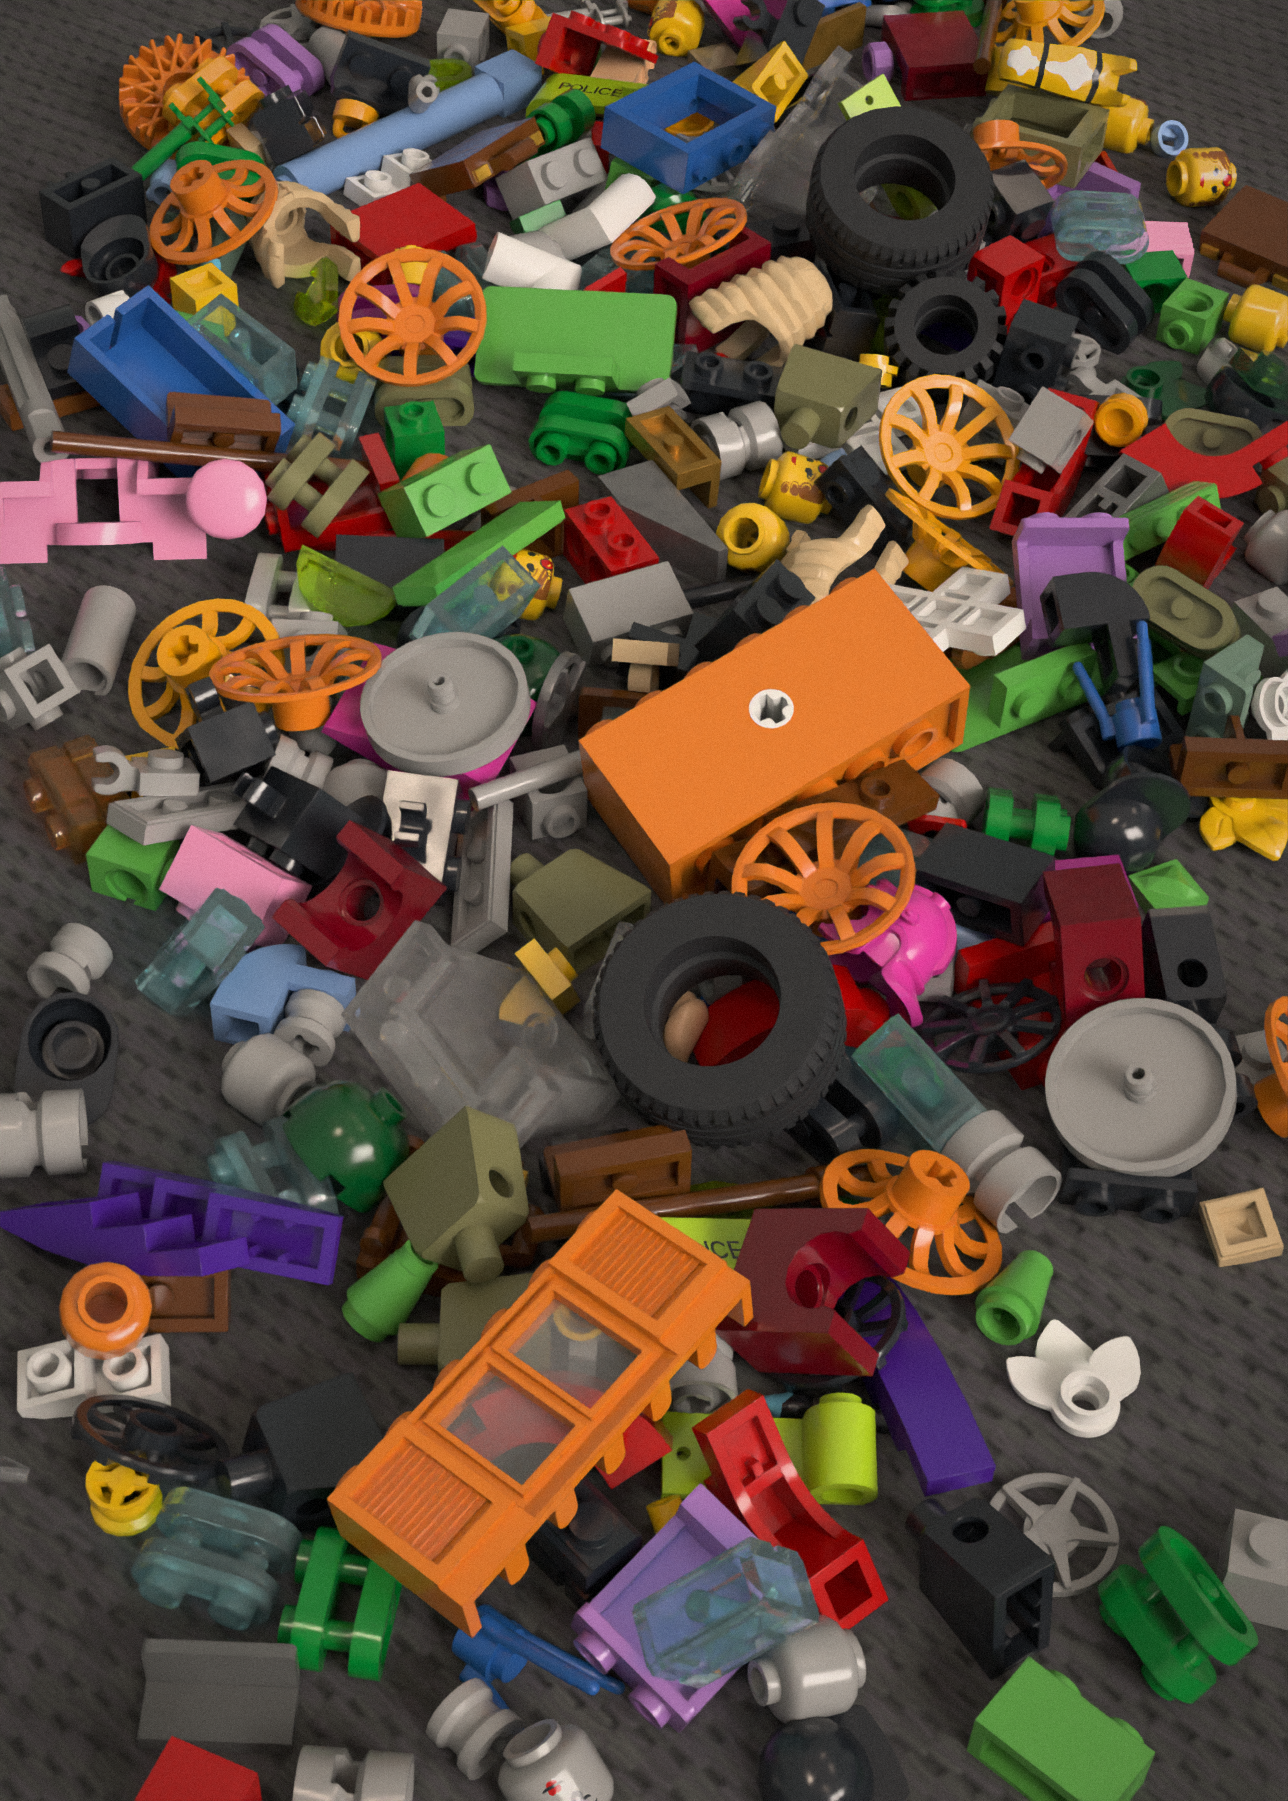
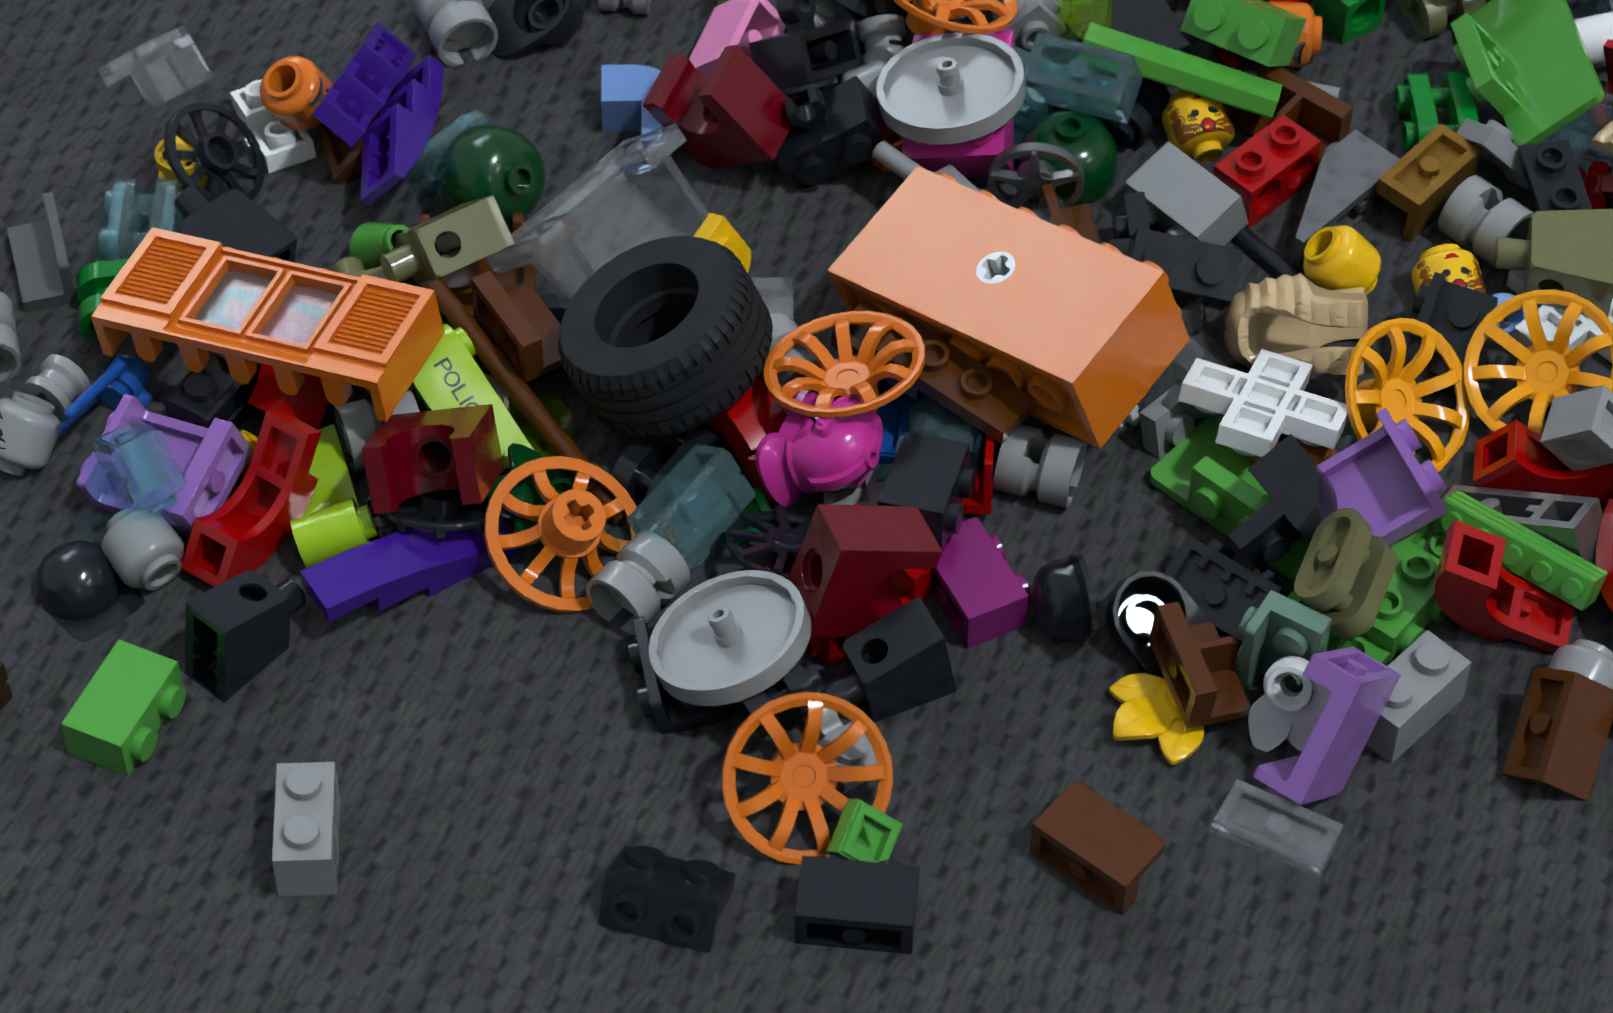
camera: 75 degrees right, 5 degrees up
clear light blue brick [135,888,265,1017] -> none
light grey head [221,1033,317,1128] -> none
light grey wheel [273,989,347,1067] -> none
light grey tile [451,800,514,956] -> none
olive torso [510,849,651,976] -> none
tan tile [611,638,680,693] -> none
bright green cone [975,1250,1053,1345] -> none
green brick [981,787,1071,856] -> none
light grey wheel [990,1473,1119,1597] -> none
white plate [1006,1319,1141,1438] -> none
blue plant [1072,621,1162,752] -> none
green brick [1098,1526,1258,1704] -> none
bright green tile [1128,859,1209,913] -> none
tan tile [1198,1188,1284,1267] -> none

